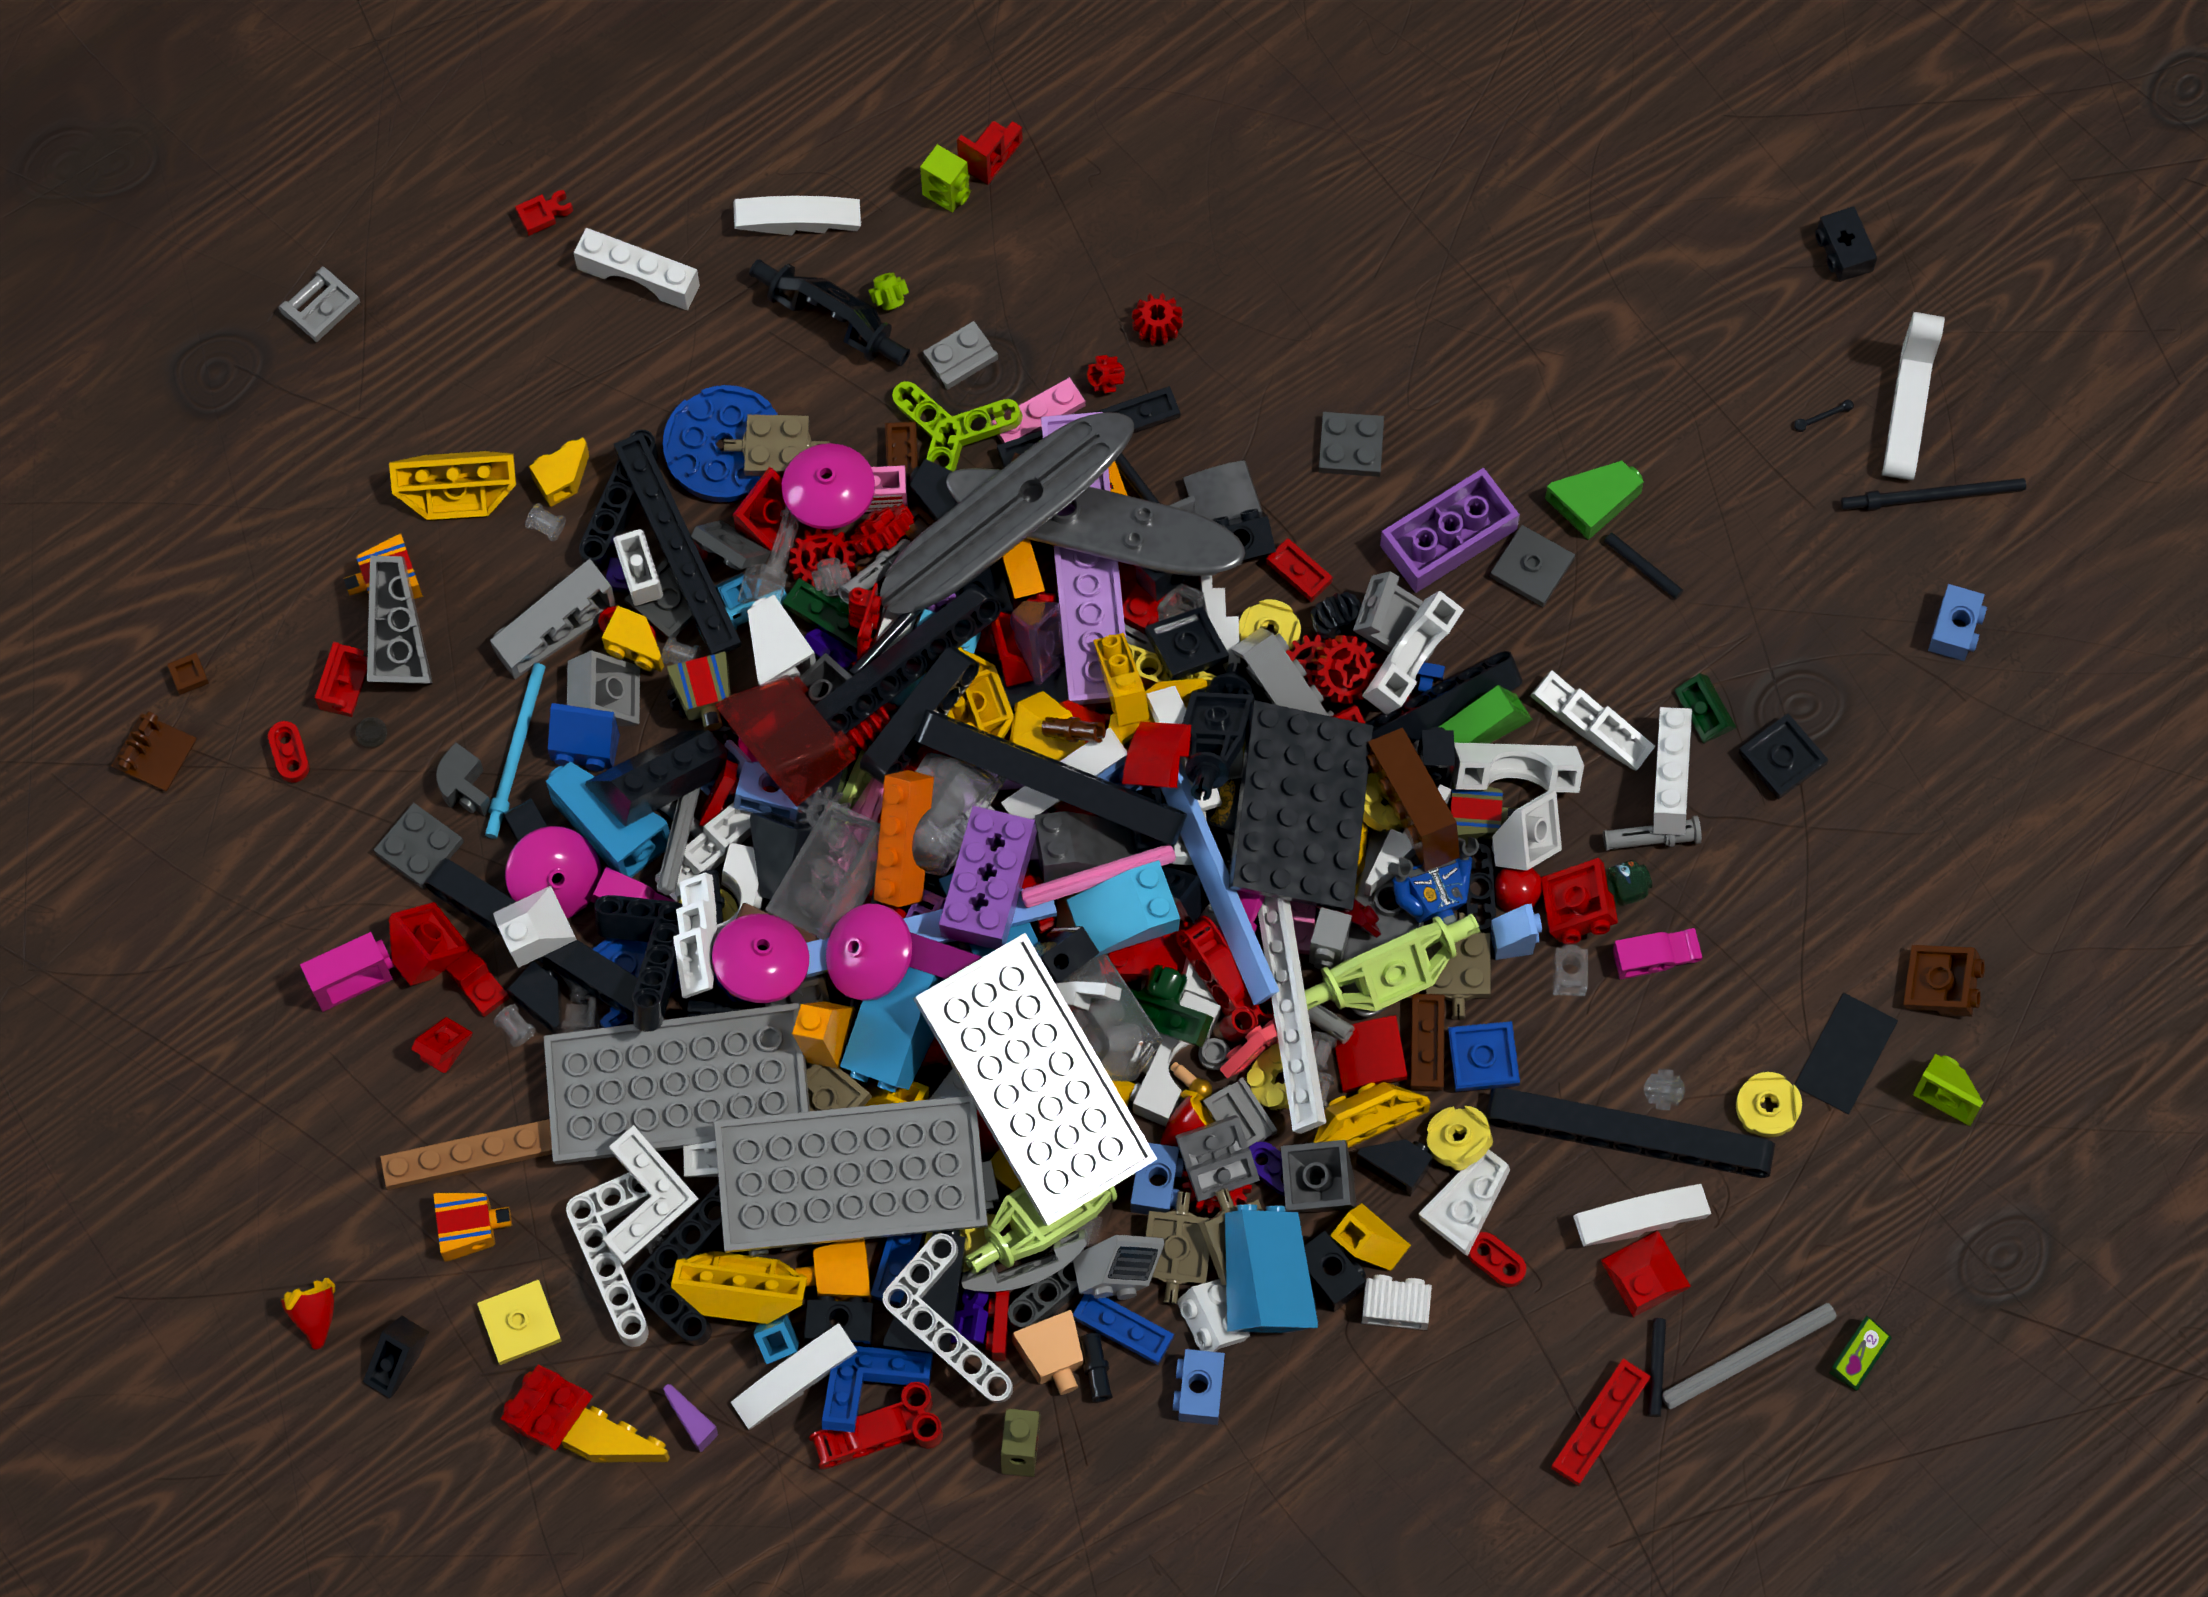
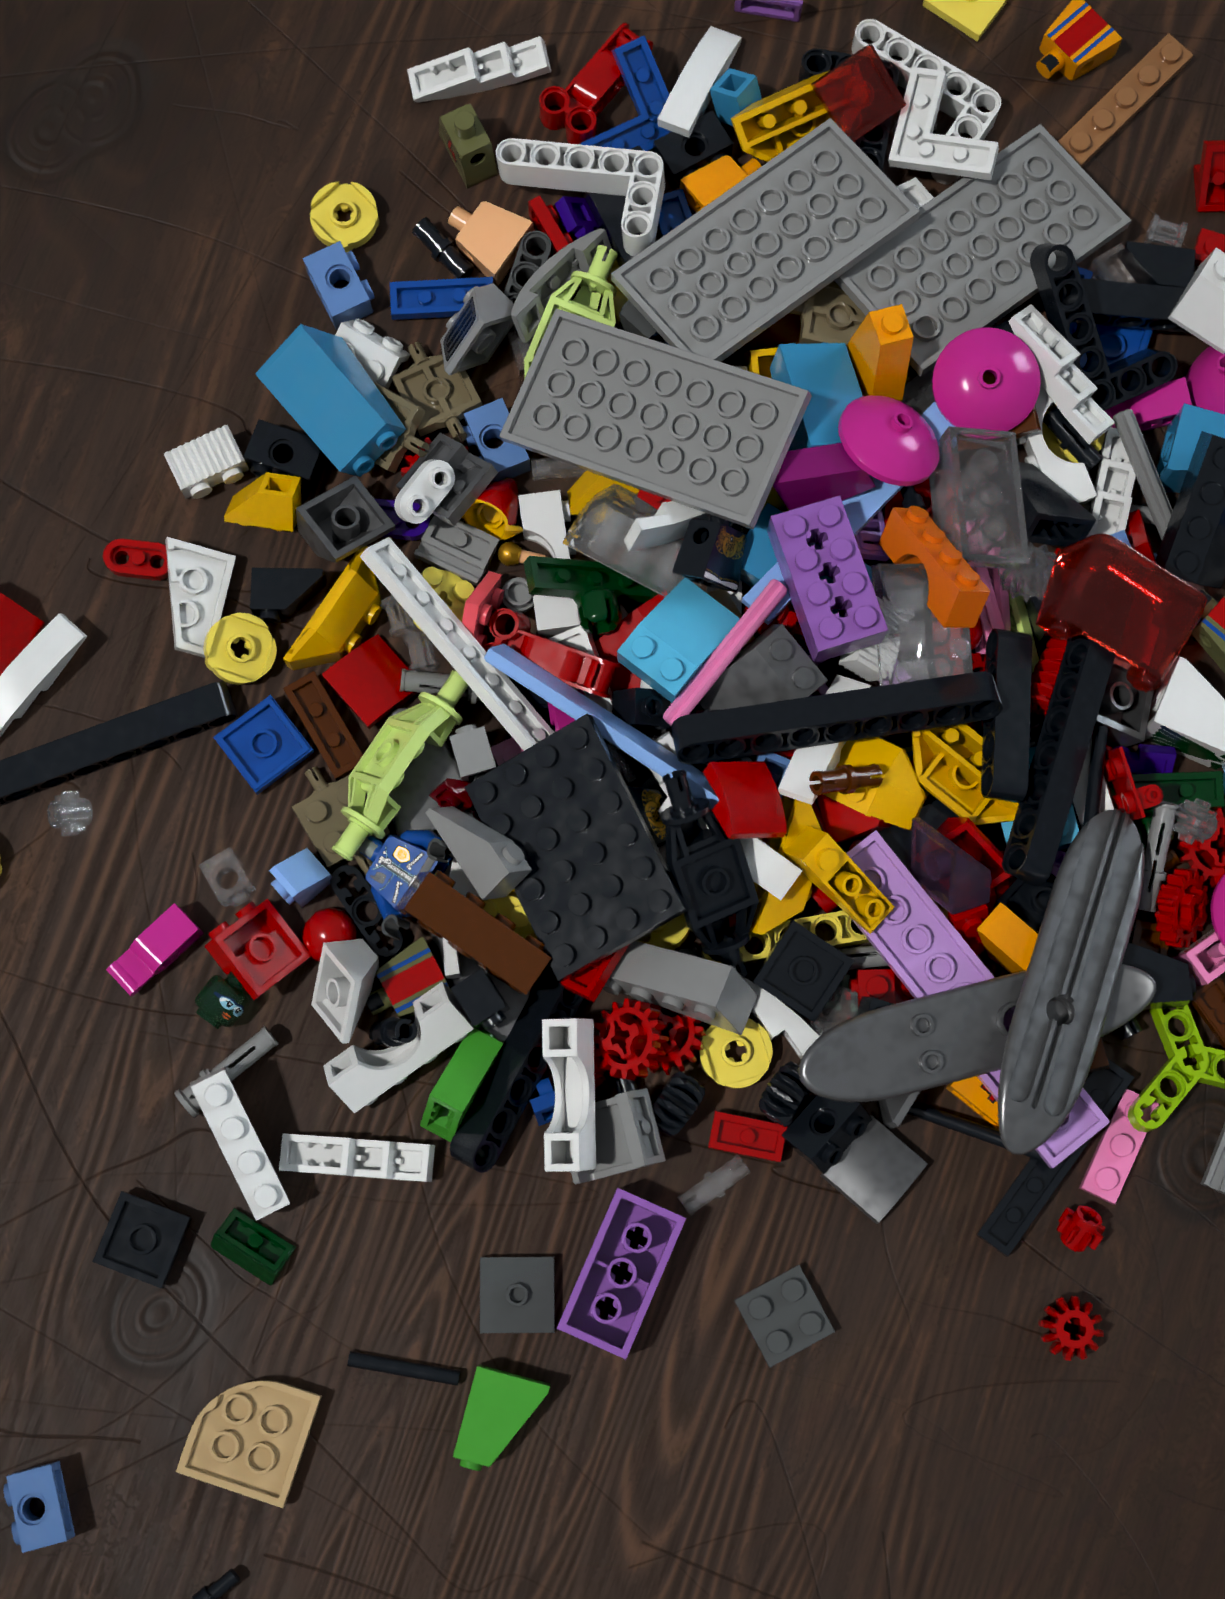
camera: 145 degrees right, 10 degrees up
none -> tan plate [176,1380,322,1508]
none -> light yellow plate [310,181,379,252]
none -> black pin [369,1017,417,1047]
none -> white plate [394,459,455,524]
none -> white slope [407,36,551,103]
none -> light grey slope [425,806,532,900]
none -> clear pin [678,1154,751,1216]
none -> black gear [759,1061,814,1127]
none -> clear red plate [811,44,907,142]

